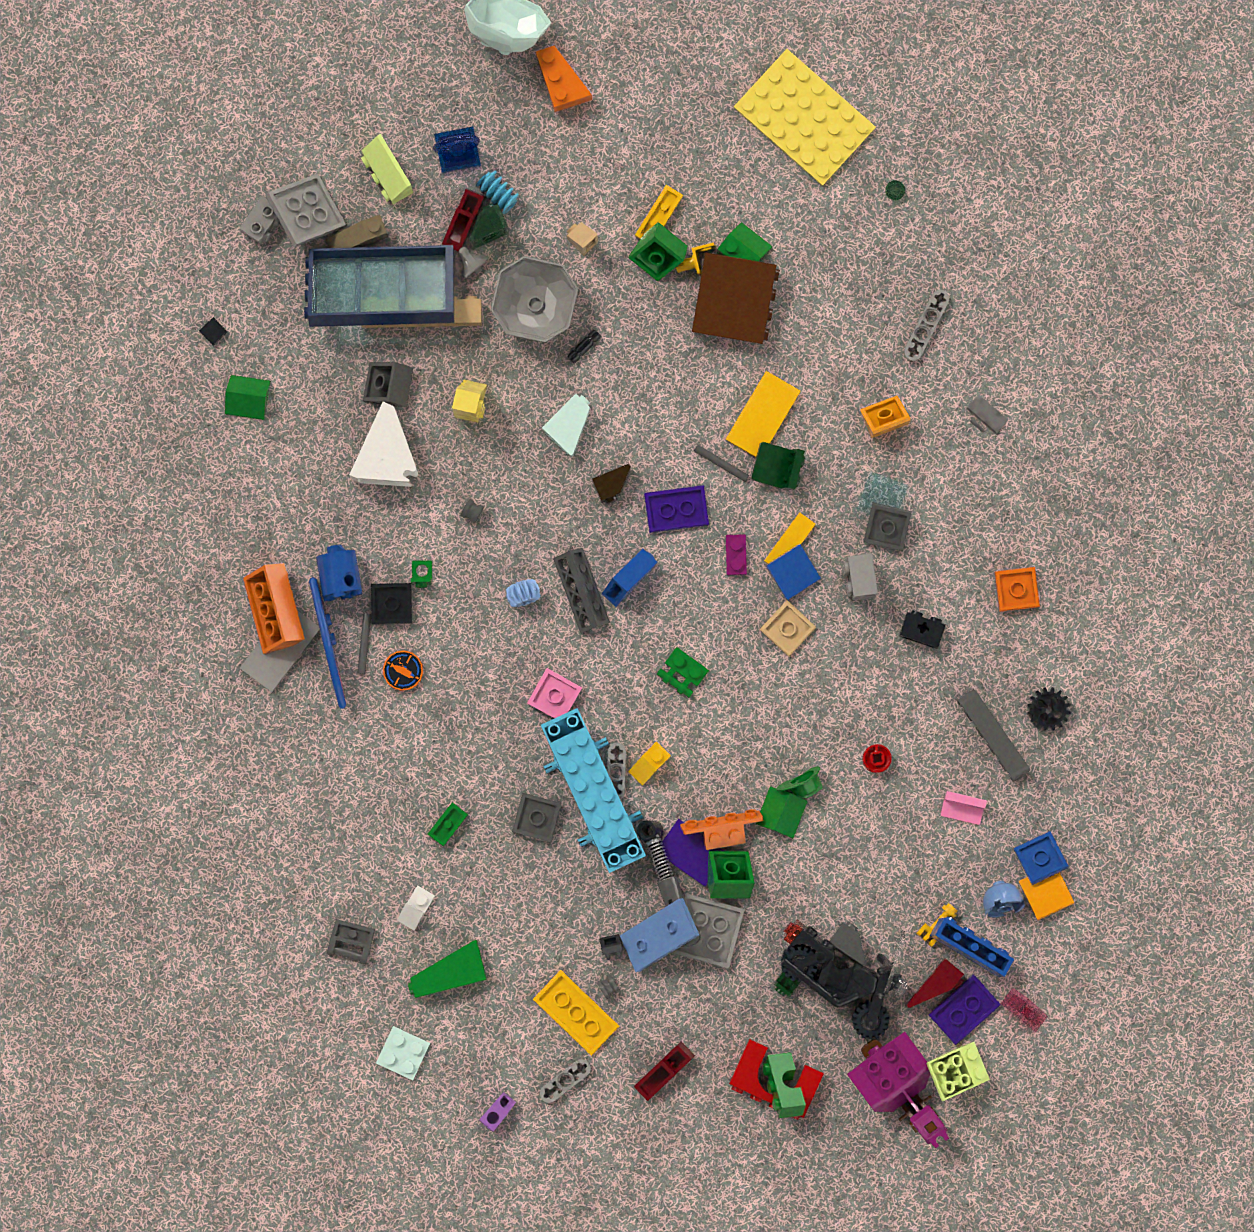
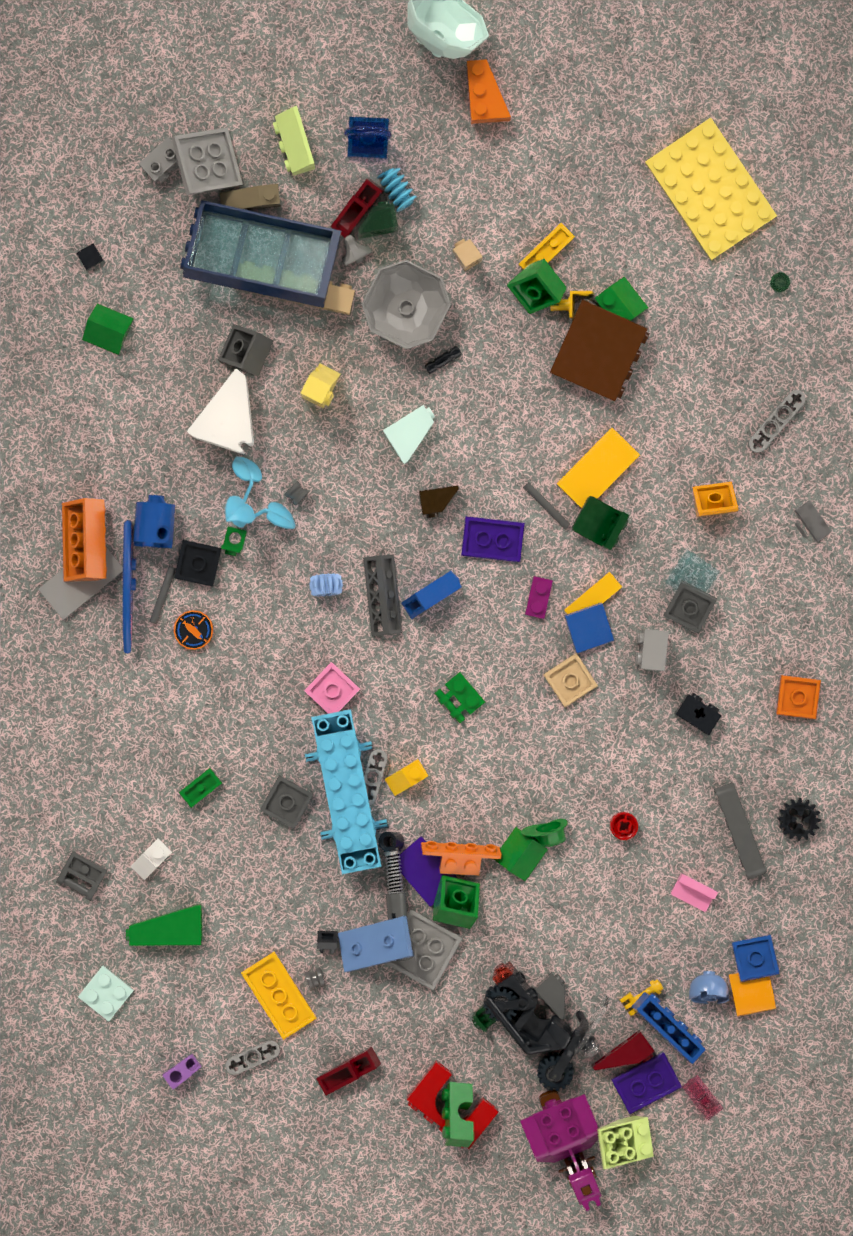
camera: 10 degrees right, 5 degrees up
none -> medium azure plant [225,457,295,529]

